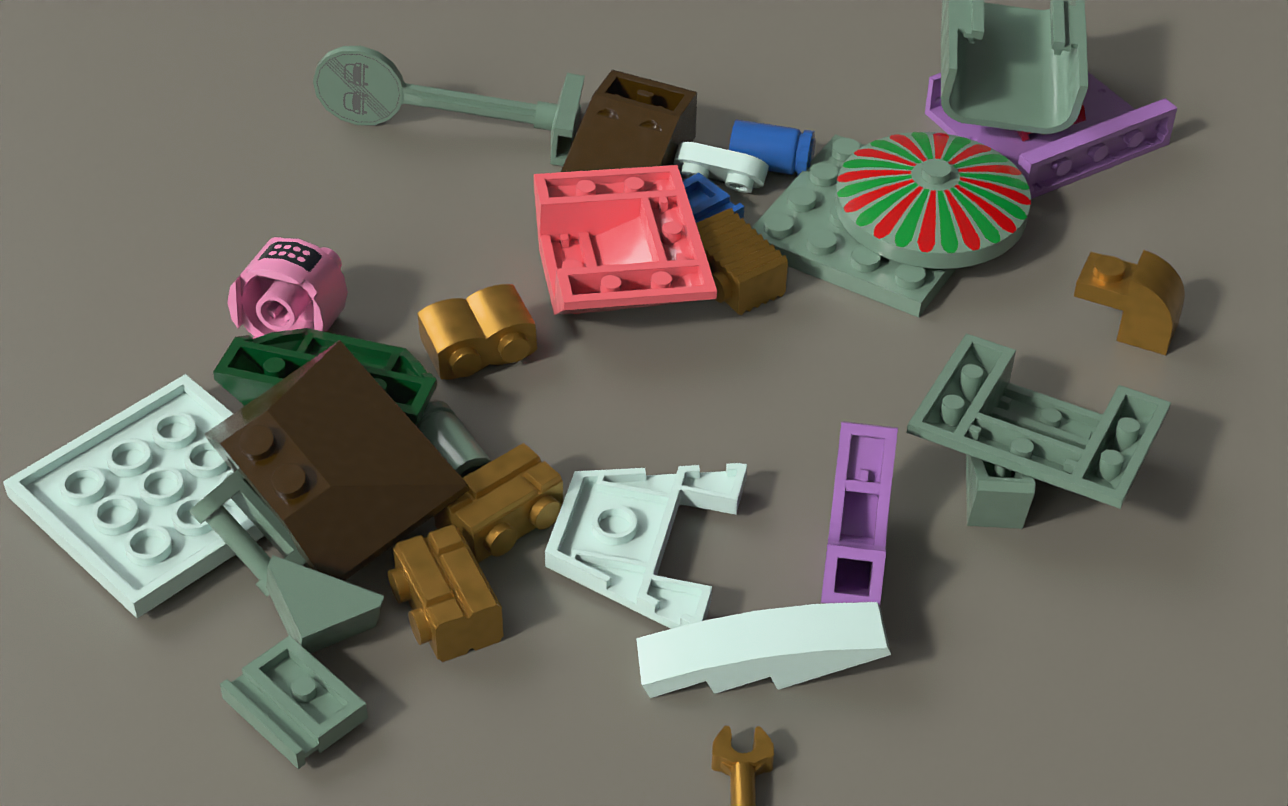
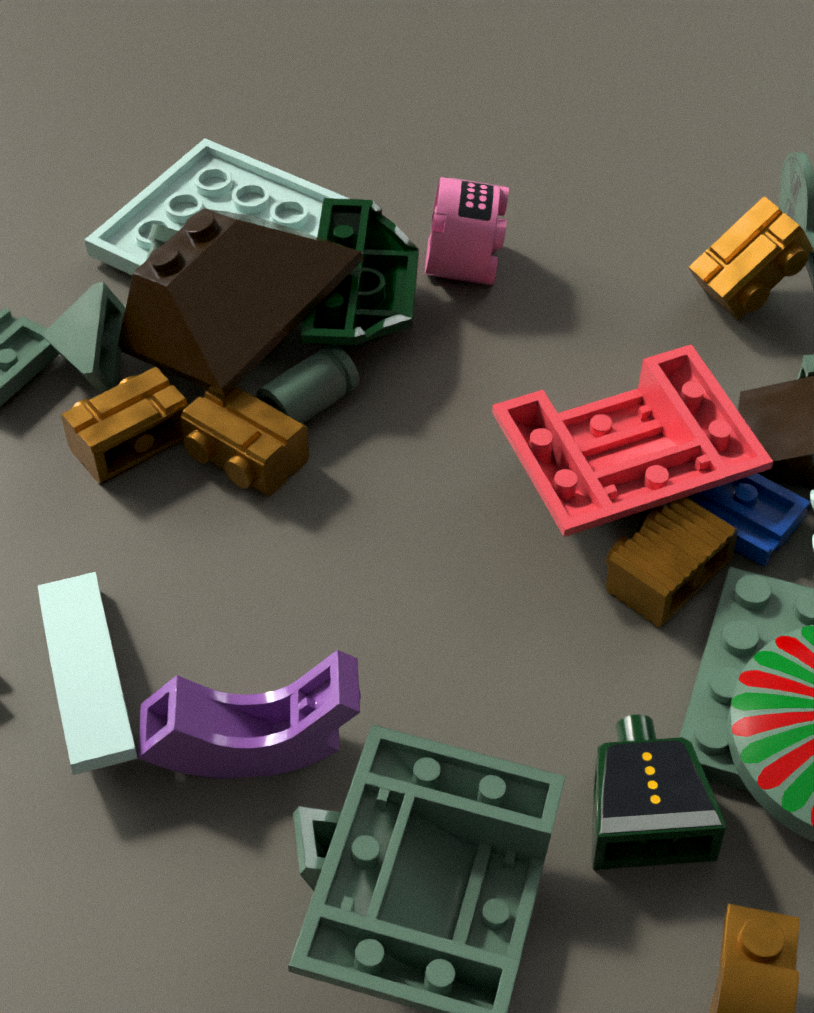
camera: 80 degrees right, 5 degrees up
pearl gold brick [417,284,537,380] -> none
light aqua wing [545,463,747,629] -> none
none -> torso [591,714,726,870]
none -> pearl gold brick [688,196,814,320]

